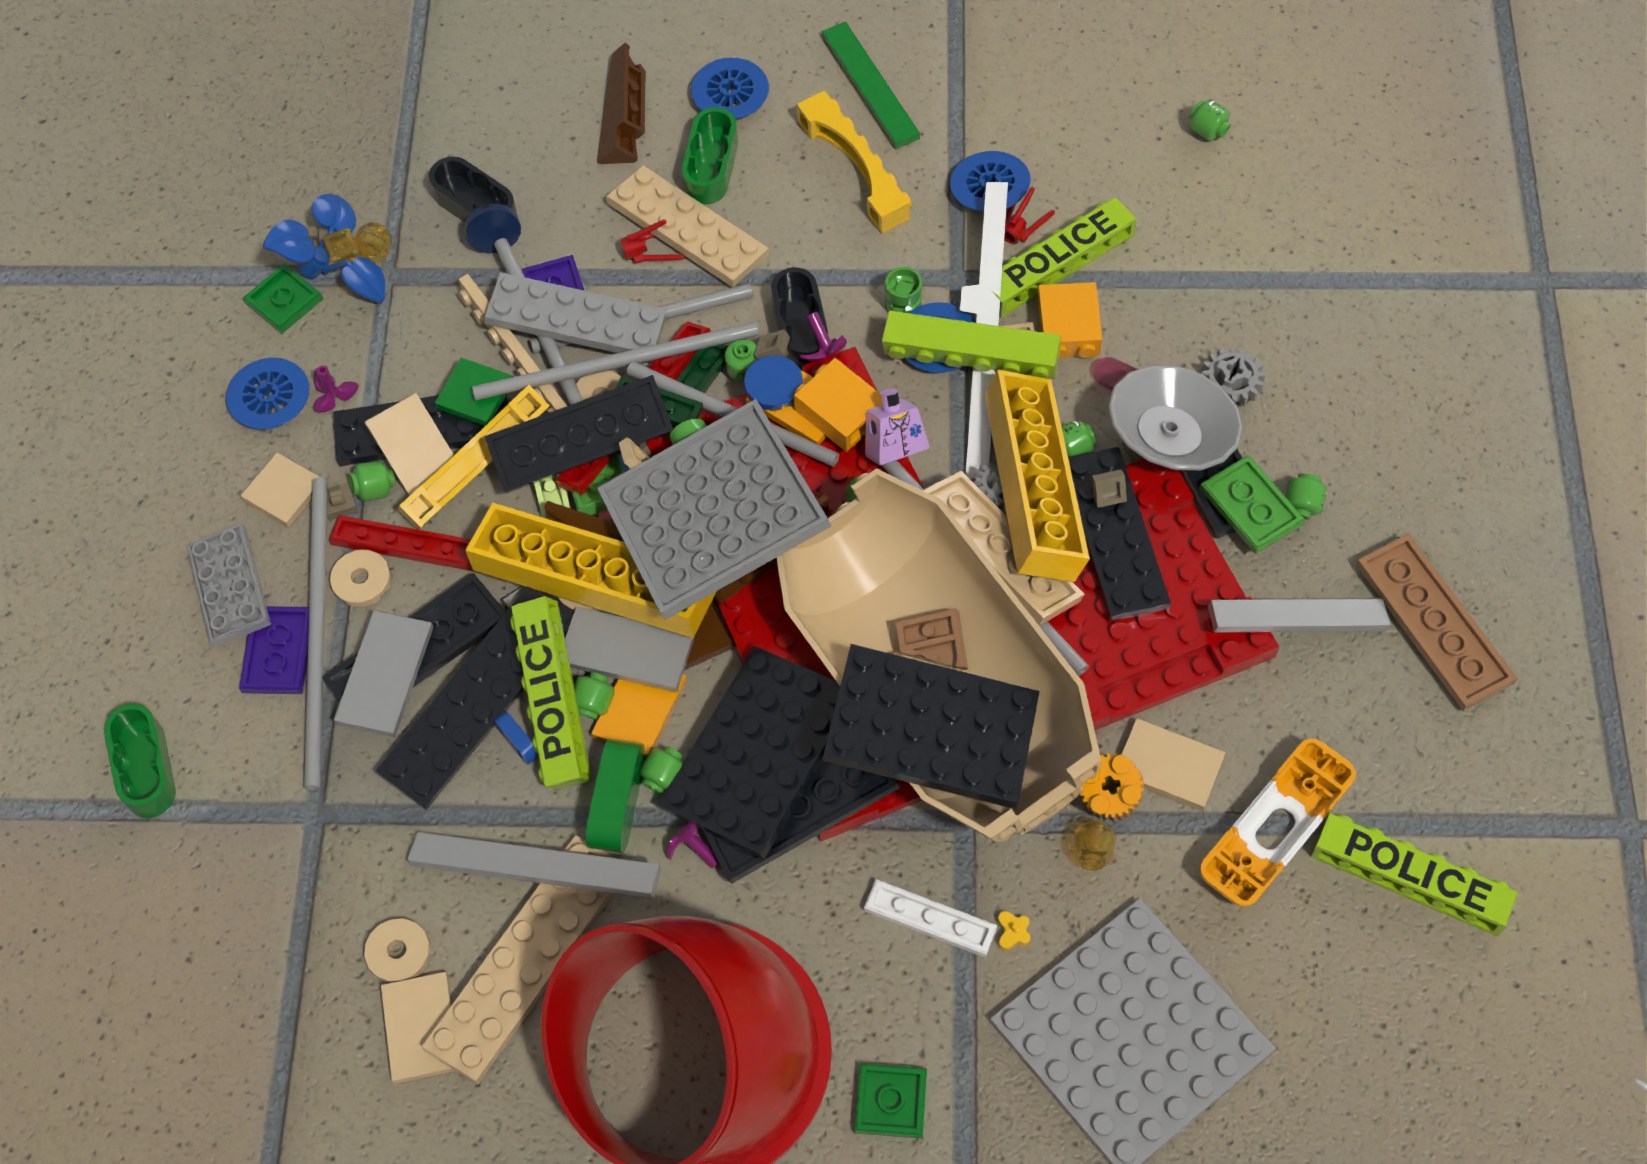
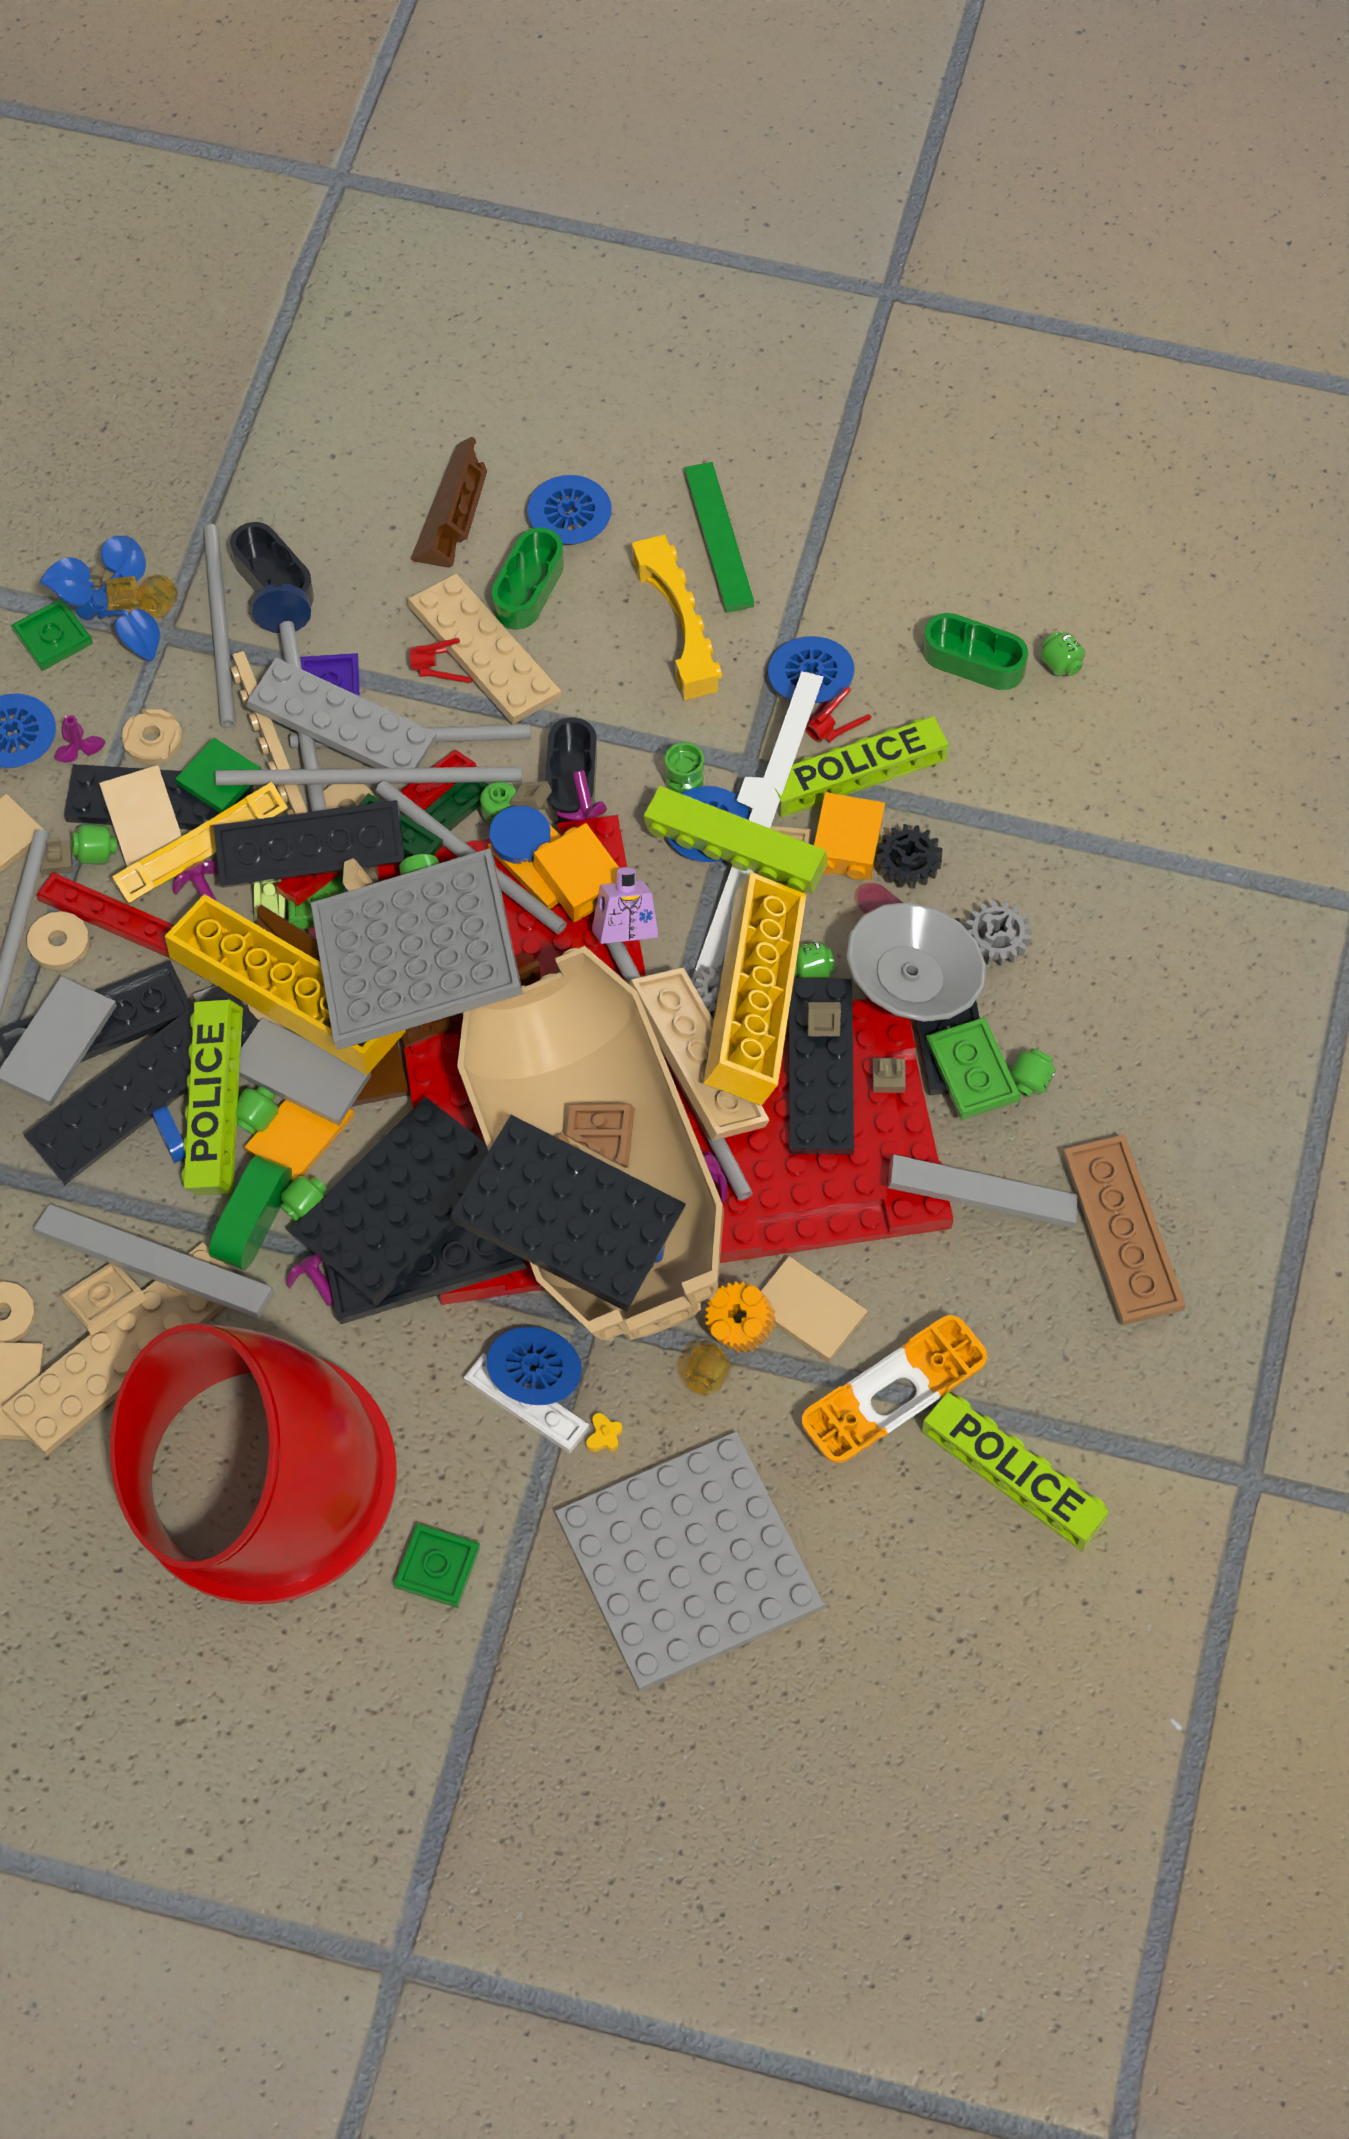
camera: 10 degrees right, 0 degrees up
none -> tan tile [60,1263,147,1336]
none -> tan tile [122,709,183,765]
none -> magenta plant [173,861,219,901]
none -> light grey piece [204,524,236,728]
none -> blue piece [486,1327,582,1405]
none -> dark tan tile [873,1058,905,1093]
none -> black gear [876,824,943,889]
none -> green plant [923,613,1028,690]

